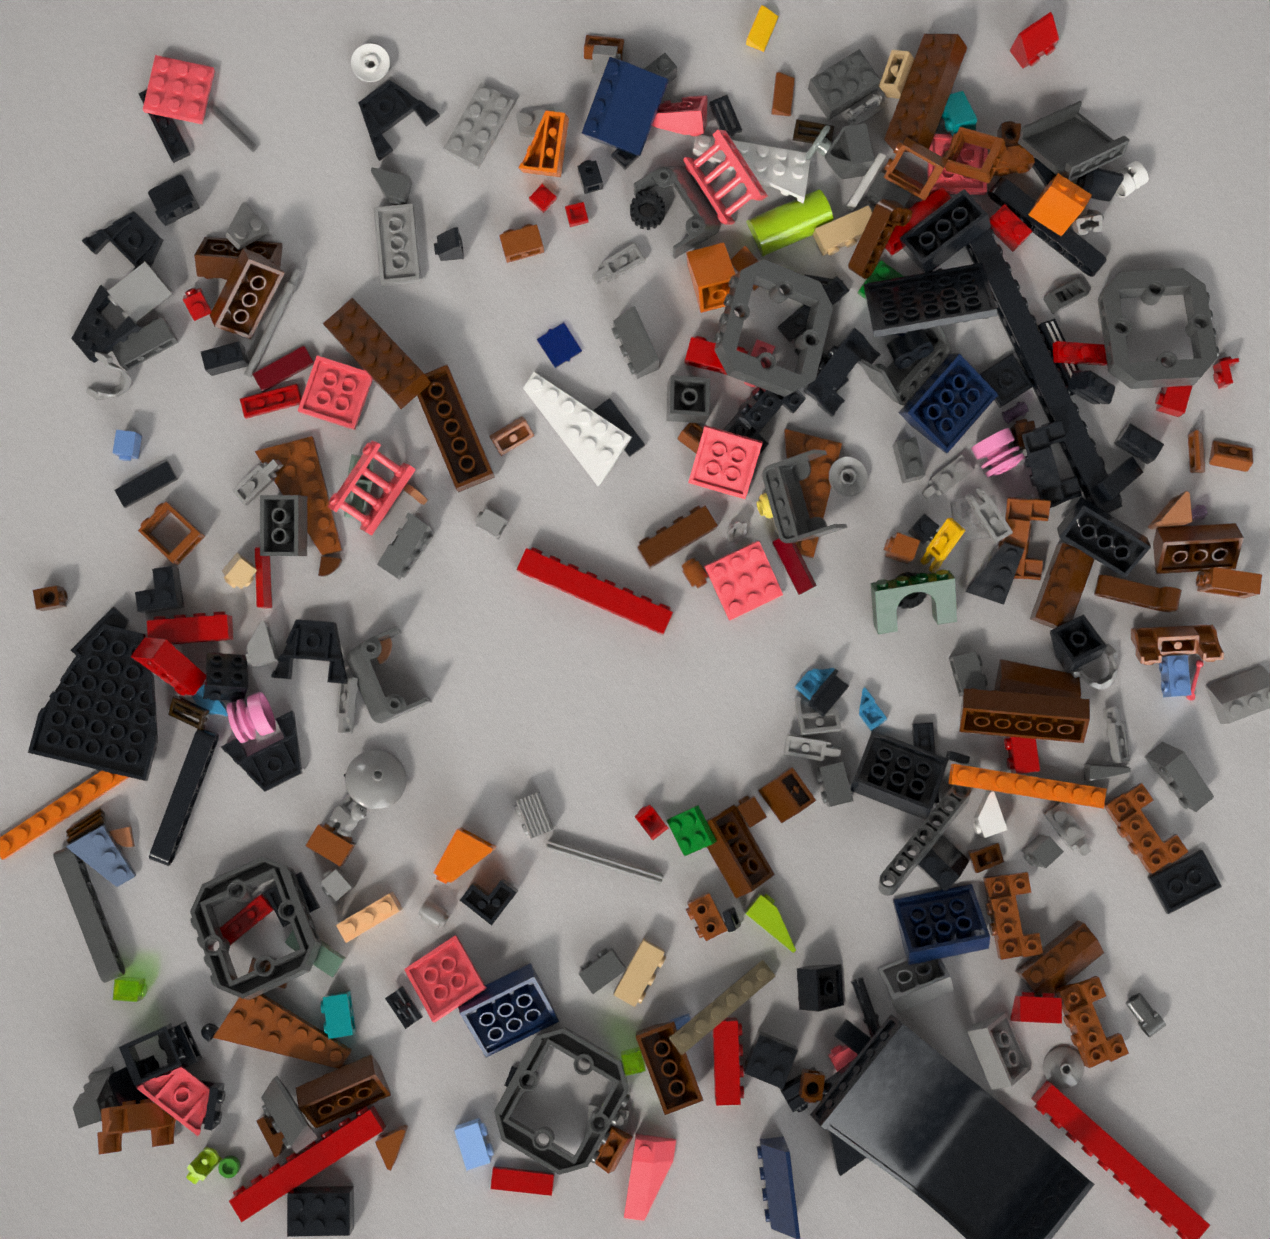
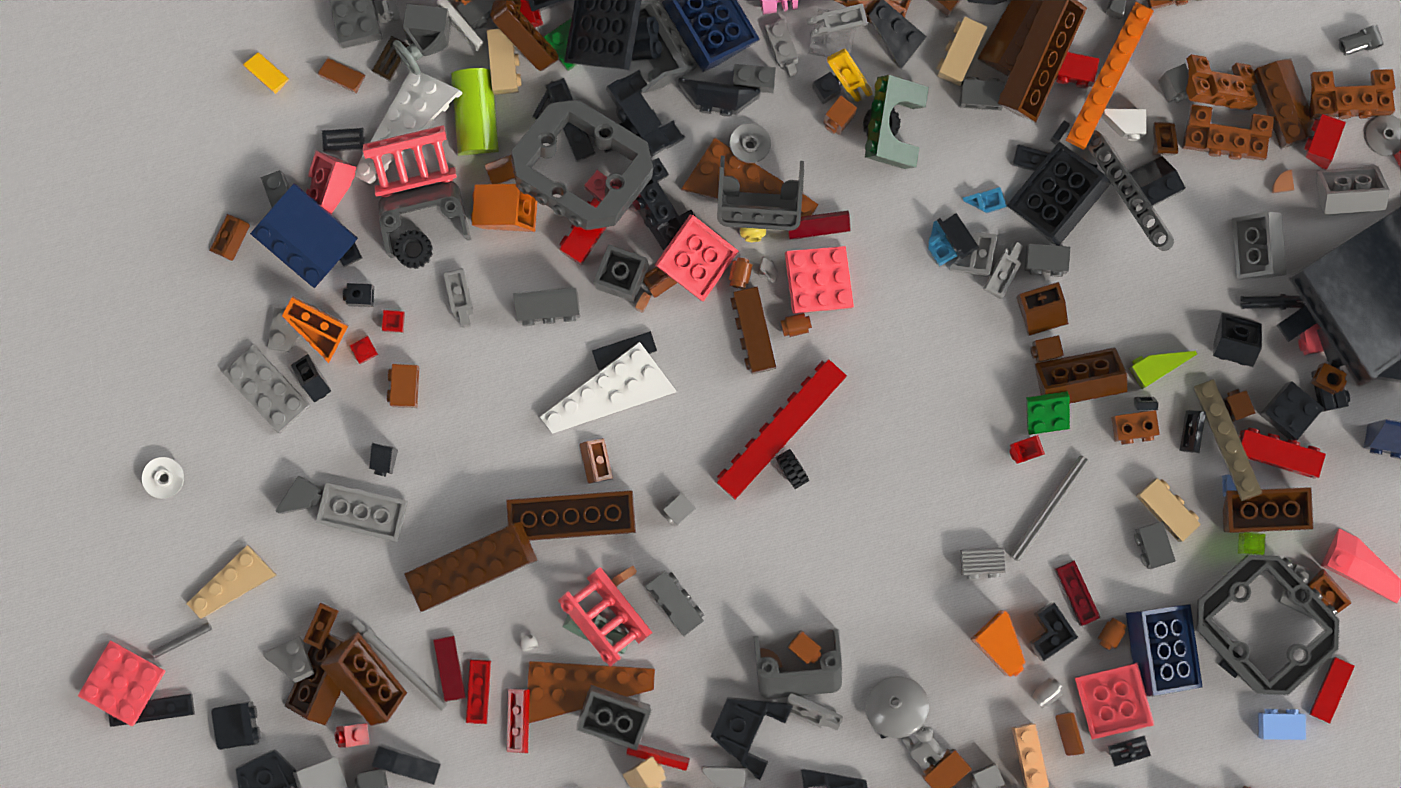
camera: 70 degrees left, 0 degrees up
black brick [201,341,249,376] -> none
light grey hinge [232,459,283,505] -> none
coral plate [298,356,373,430] -> none
reddish brown tile [318,556,342,577] -> none
black wing [358,80,440,161] -> none
clear blue piece [537,323,582,368] -> none
light grey brick [592,45,621,74] -> none
dark blue slope [893,884,990,965] -> none
light grey hinge [1044,802,1091,856] -> none
none -> tan wing [186,545,277,619]
none -> black slope [291,354,331,403]
none -> dark orange slope [303,603,339,650]
none -> black slope [372,744,441,785]
none -> tile [507,689,530,753]
none -> white hinge [521,635,539,651]
none -> nougat tile [635,291,651,313]
none -> black wedge [678,78,761,117]
none -> dark orange brick [729,257,753,289]
none -> black tyre [775,449,809,489]
none -> dark orange brick [787,631,821,664]
none -> tan brick [936,17,987,86]
none -> dark red tile [1055,560,1101,626]
none -> dark orange slope [1055,711,1085,756]
none -> dark orange brick [1097,618,1127,650]
none -> black tile [1179,410,1206,453]
none -> dark orange bracket [1186,54,1258,111]
none -> reddish brown brick [1223,388,1255,422]
none -> nougat tile [1272,170,1294,193]

